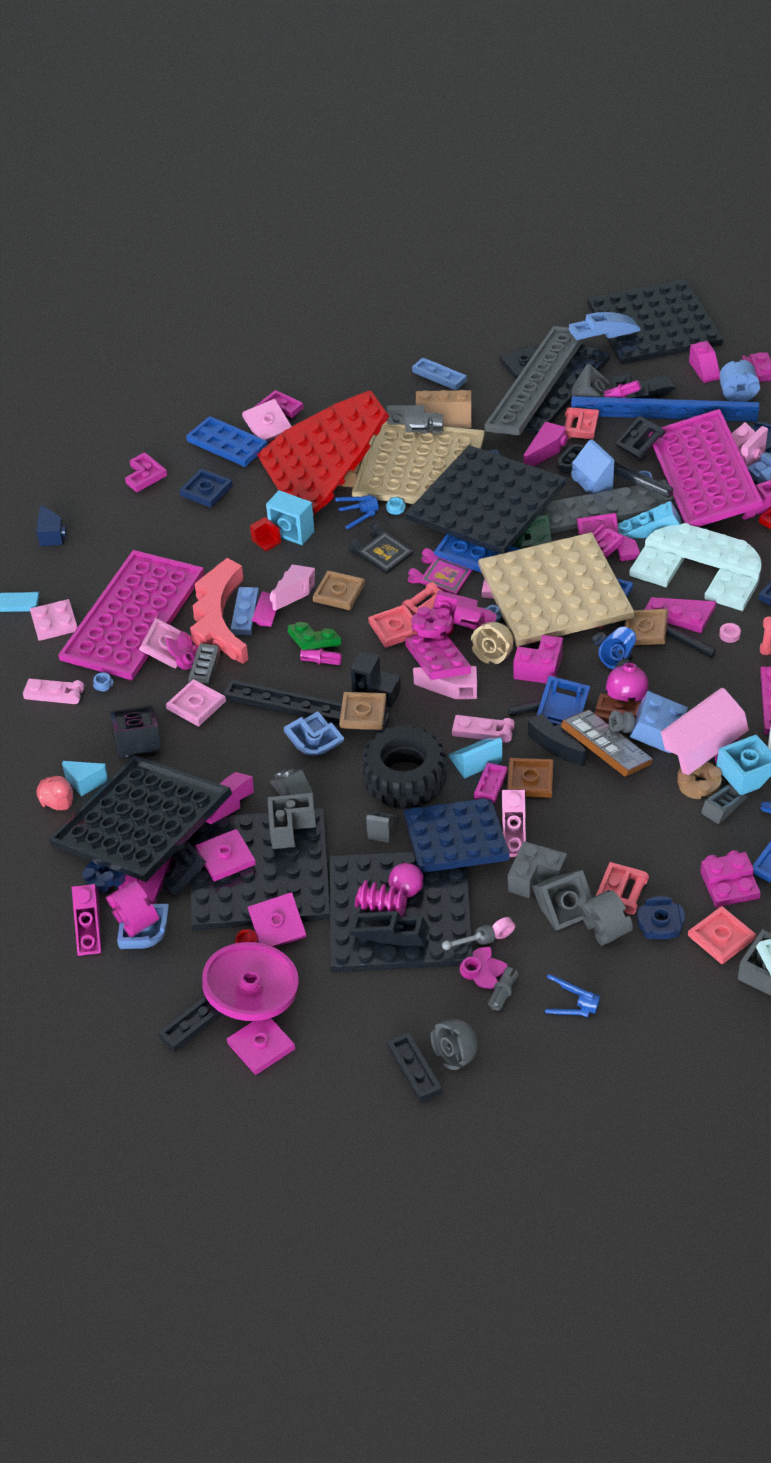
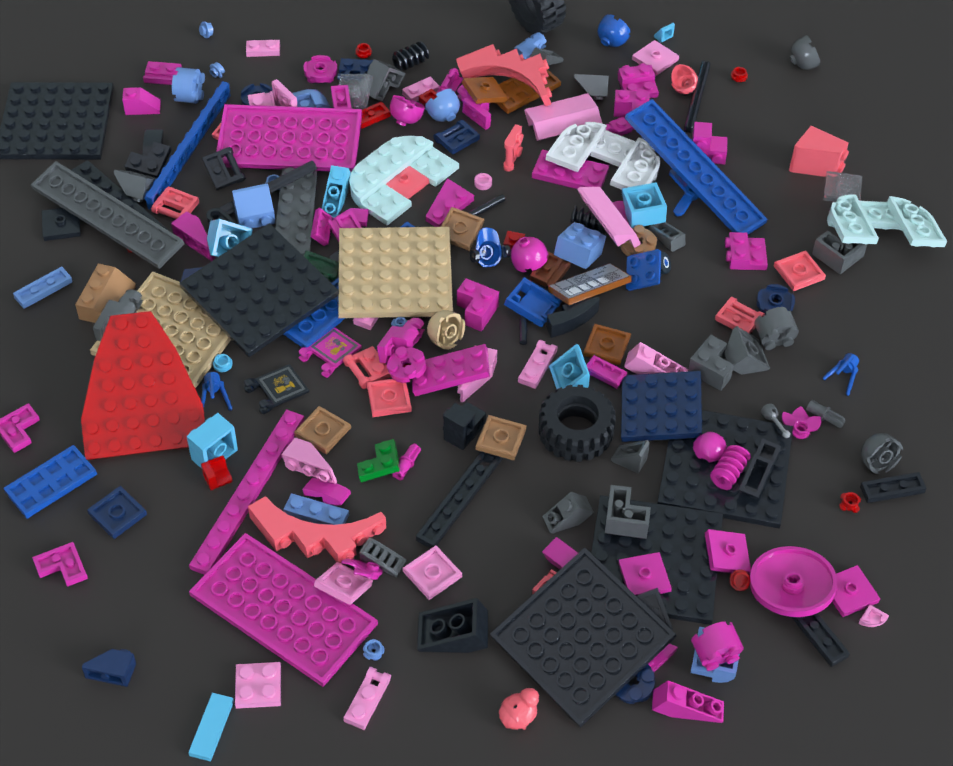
camera: 80 degrees left, 5 degrees up
medium azure slope [62,761,109,796] -> none
bright pink plate [242,399,292,442] -> none
medium blue brick [284,711,344,756] -> none
bright pink tile [492,917,515,939] -> none
medium blue slope [569,312,640,340] -> none
dark pink axle [604,380,641,398] -> none
dark grey wheel [609,710,635,733] -> none
none -> dark pink plate [189,409,305,575]
none -> medium azure slope [207,219,253,257]
none -> coral plate [386,166,429,199]
none -> red plate [503,231,525,249]
none -> blue plate [626,249,671,291]
none -> red plate [839,492,861,513]
none -> bright pink tile [858,605,889,627]

